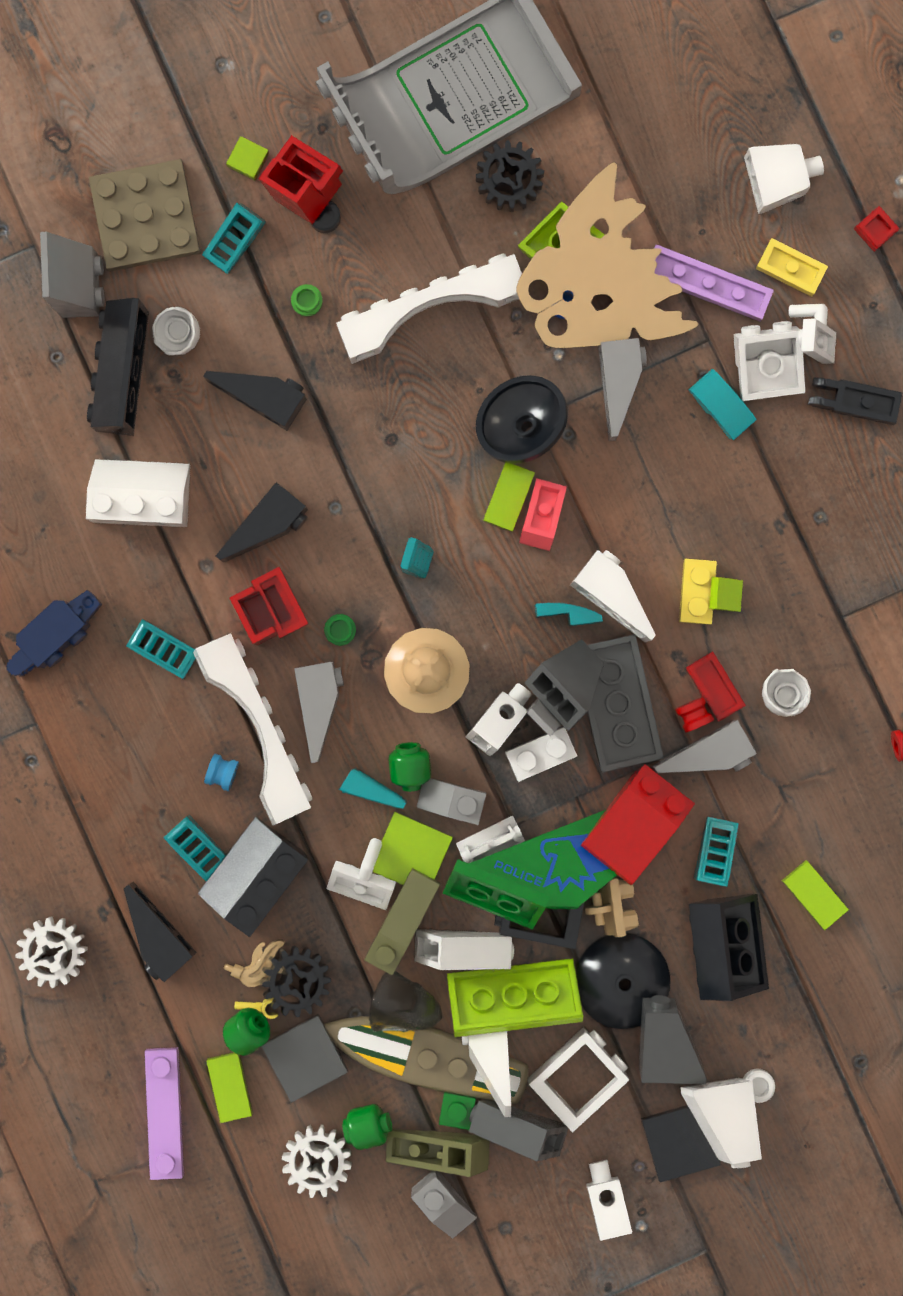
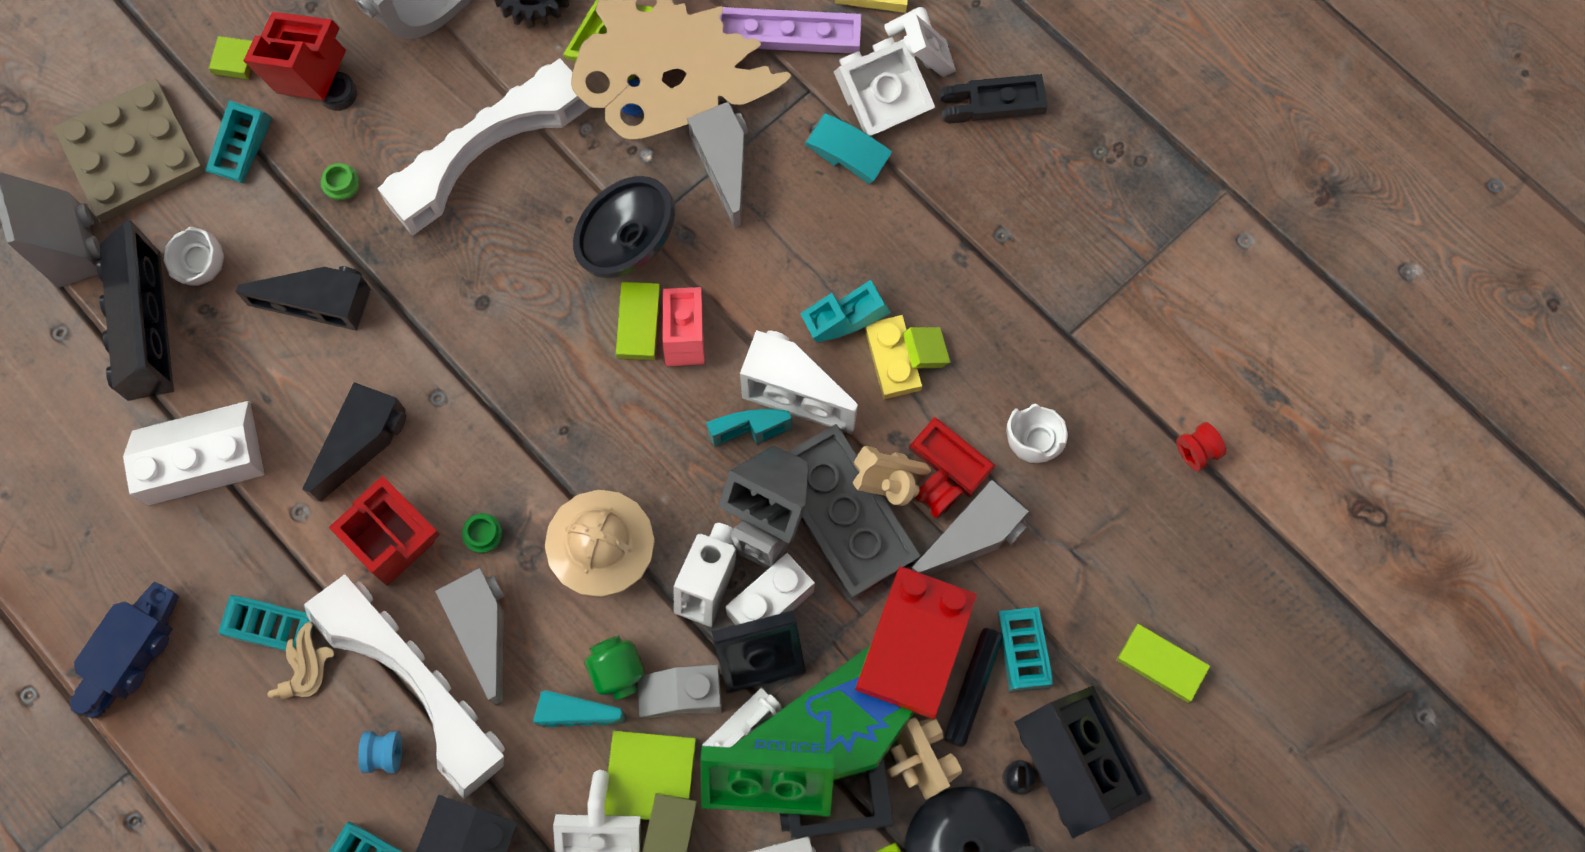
camera: 15 degrees left, 15 degrees down
teal slope [400,537,434,579] -> none
none -> tan piece [267,622,334,700]
none -> black tile [711,610,806,693]
none -> teal slope [800,280,891,343]
none -> tan hips [853,446,931,506]
none -> black axle [944,628,1003,747]
none -> black hinge [1002,760,1037,795]

